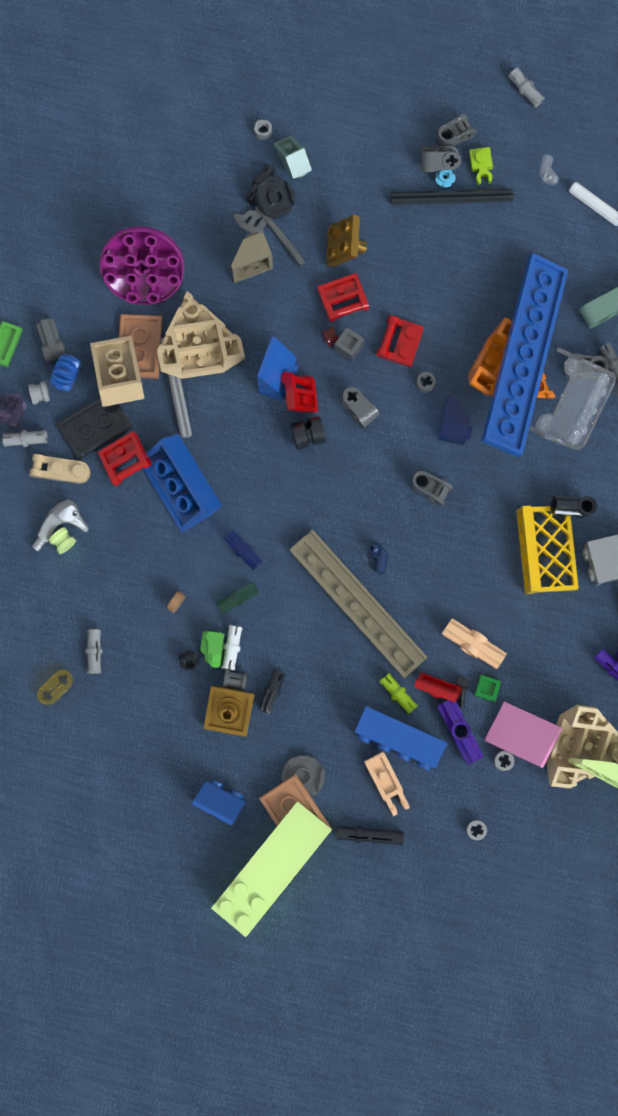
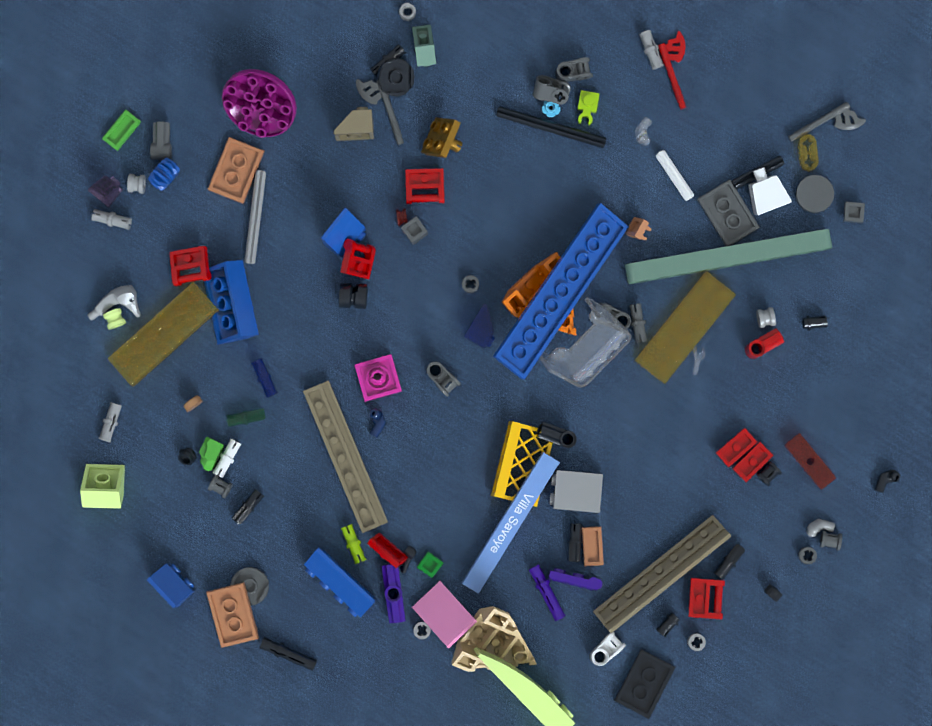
camera: 20 degrees right, 5 degrees up
tan plate [29,454,91,484] -> none
clear yellow beam [37,670,74,705] -> none
black tile [56,397,133,460] -> none
tan slope [90,336,145,407] -> none
tan wedge [157,291,245,379] -> none
pearl gold plate [204,685,255,737] -> none
yellowish green slope [211,801,332,937] -> none
dark grey piece [341,387,380,429] -> none
light nougat hinge [364,751,410,816] -> none
red plate [376,315,424,367] -> none
light nougat piece [442,618,507,669] -> none
light grey bush [466,820,487,840] -> none
none -> yellowish green slope [80,464,125,509]
none -> clear yellow plate [108,282,219,387]
none -> dark pink plate [355,354,402,402]
none -> medium blue tile [462,452,560,594]
none -> nougat tile [625,217,651,240]
none -> red piece [658,31,687,110]

